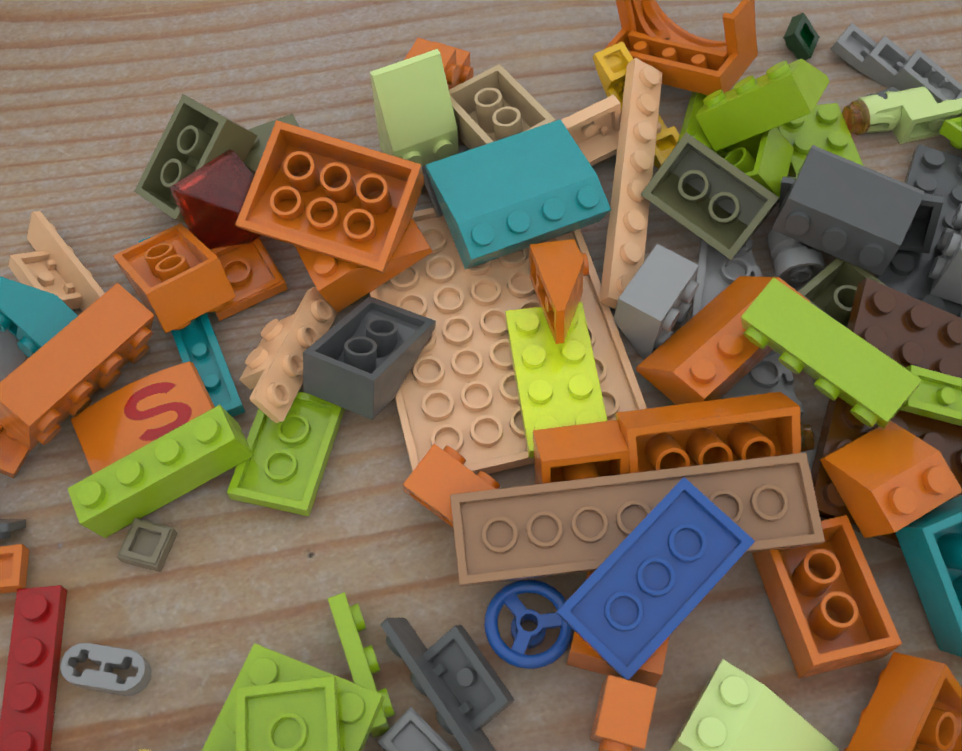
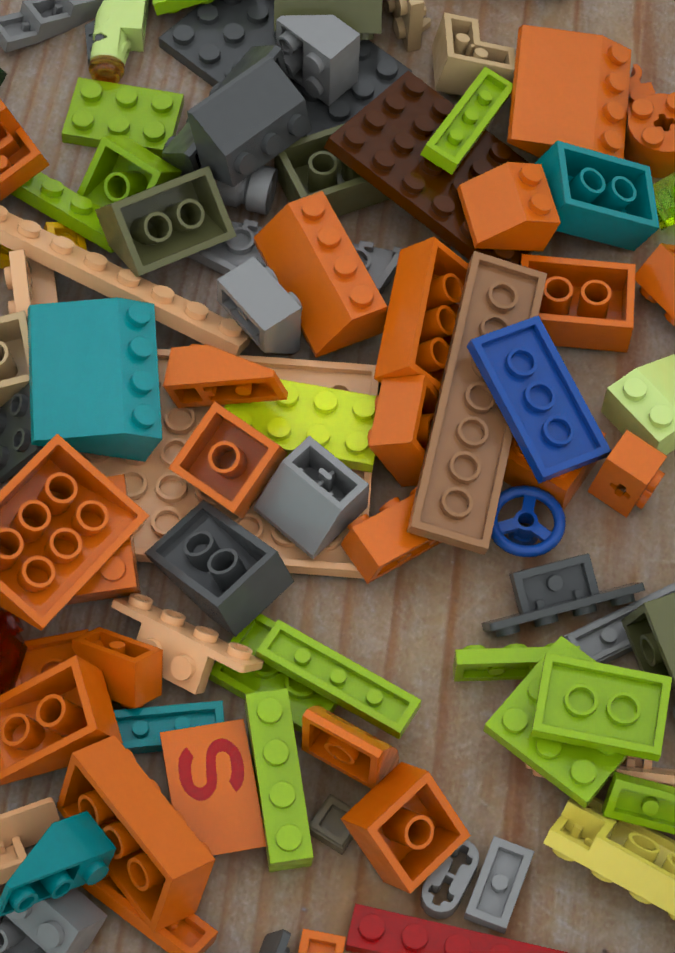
camera: 75 degrees left, 0 degrees up
lime slope [695,58,830,152] -> none
lime brick [741,277,922,429] -> none
none -> orange slope [72,627,163,709]
none -> orange brick [169,401,288,519]
none -> light grey slope [254,436,369,559]
none -> lime plate [256,619,422,739]
none -> orange slope [301,705,399,789]
none -> orange brick [340,762,471,894]
none -> light grey plate [464,836,535,934]

